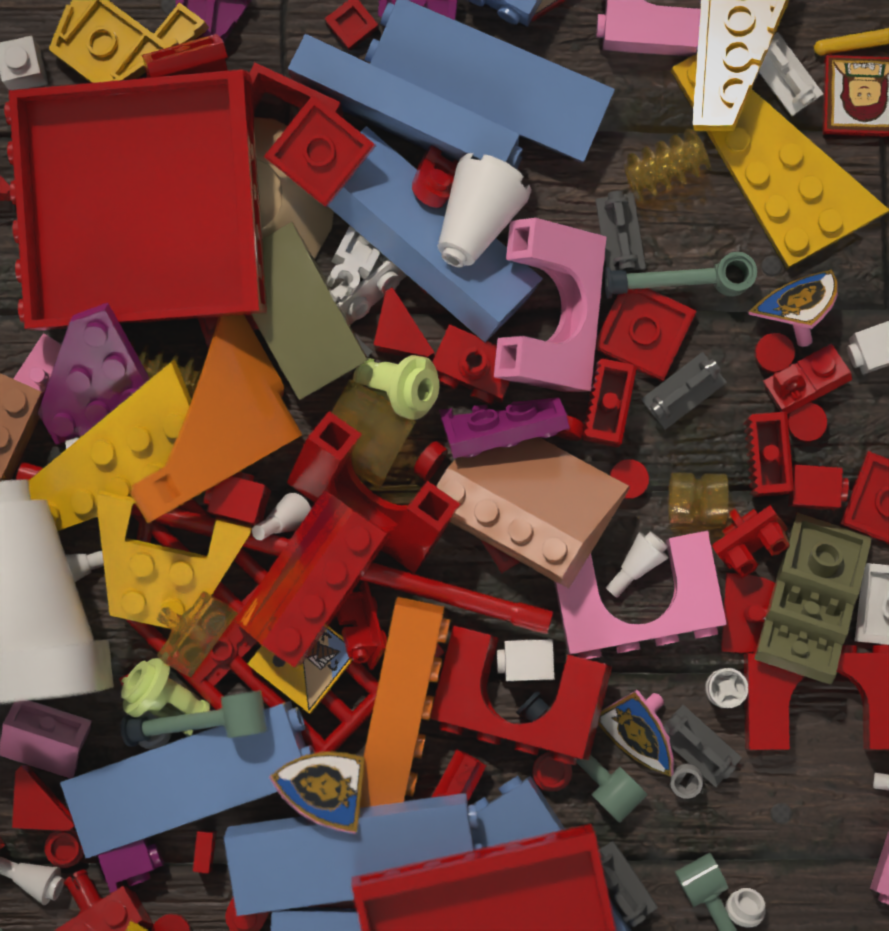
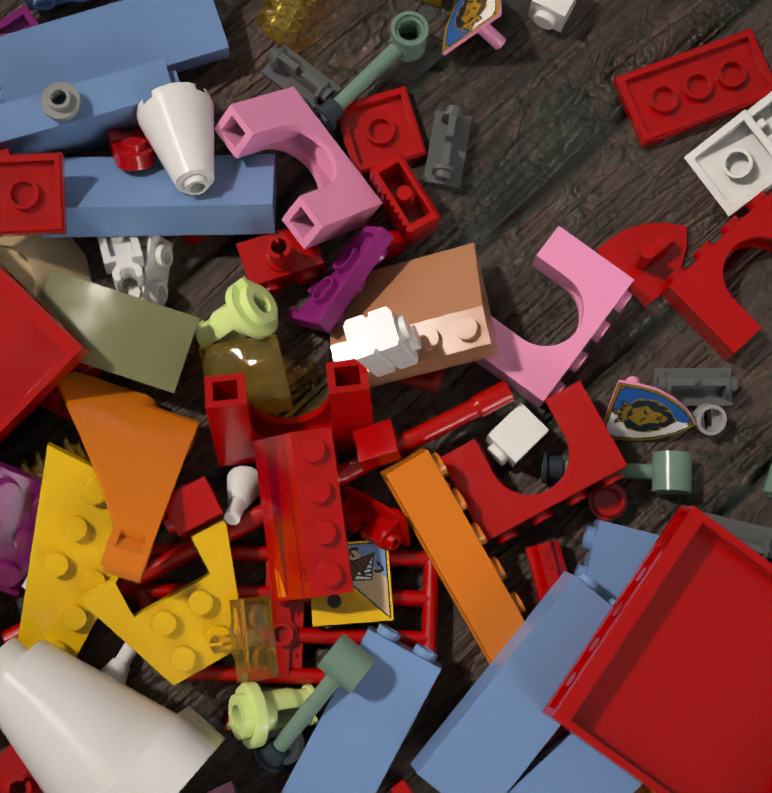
camera: 50 degrees left, 5 degrees down
shield [269,752,365,834] -> none
red slope [373,287,435,360] -> none
red tile [413,441,448,481] -> none
white cone [606,531,669,598] -> none
red tile [610,459,649,499] -> none
clear yellow wheel [668,473,728,525] -> none
white wheel [705,668,748,708] -> none
red hips [711,505,790,577] -> none
red brick [743,412,794,497] -> none
red tile [754,333,795,373] -> none
olive slope [754,513,872,685] -> none
red hinge [763,344,852,414] -> none
red tile [788,402,827,443] -> none
red brick [788,465,849,510] -> none
none -> light grey plate [40,82,81,121]
none -> white brick [343,306,422,377]
none -> red tile [353,419,402,471]

